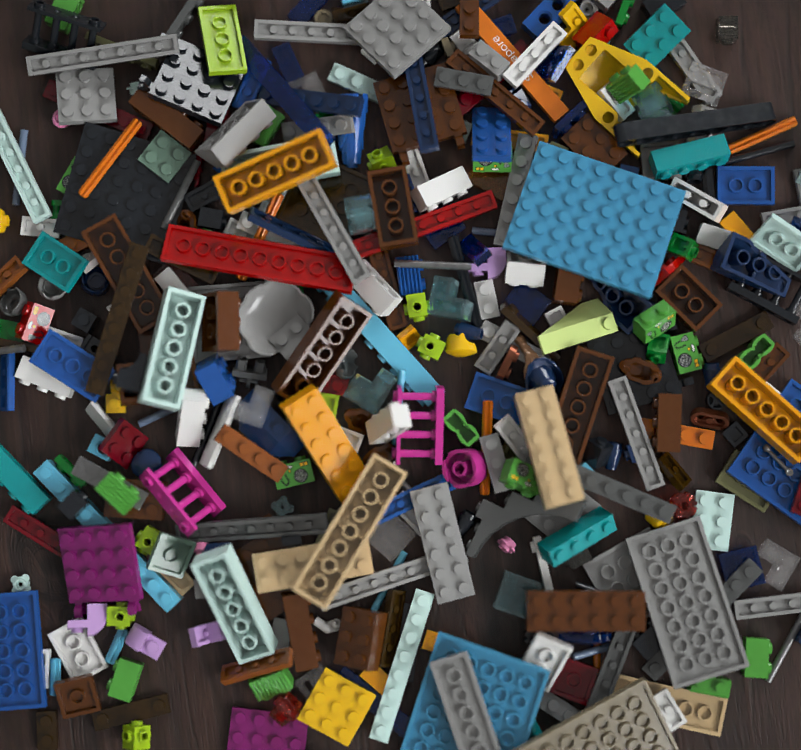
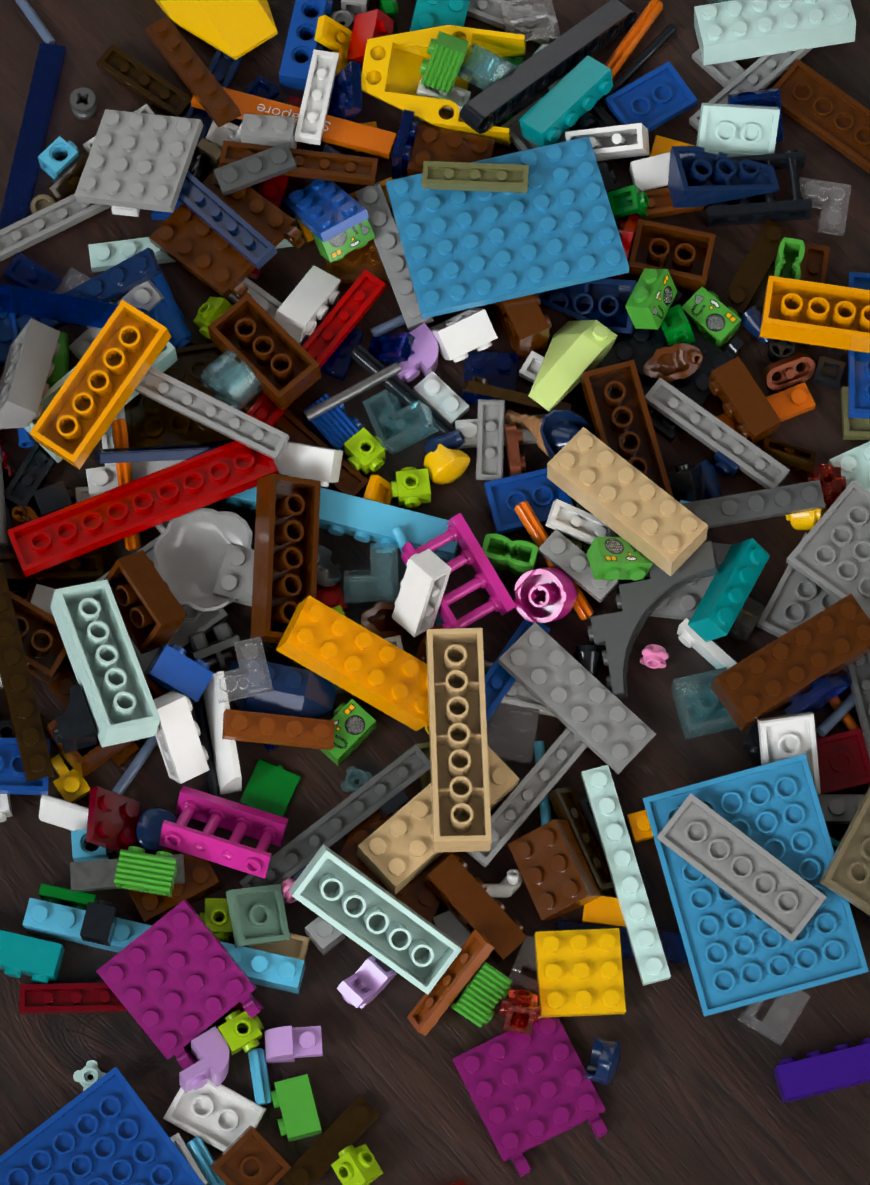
camera: 35 degrees left, 15 degrees down
none -> green piece [239,759,301,817]
none -> olive plate [422,161,529,193]

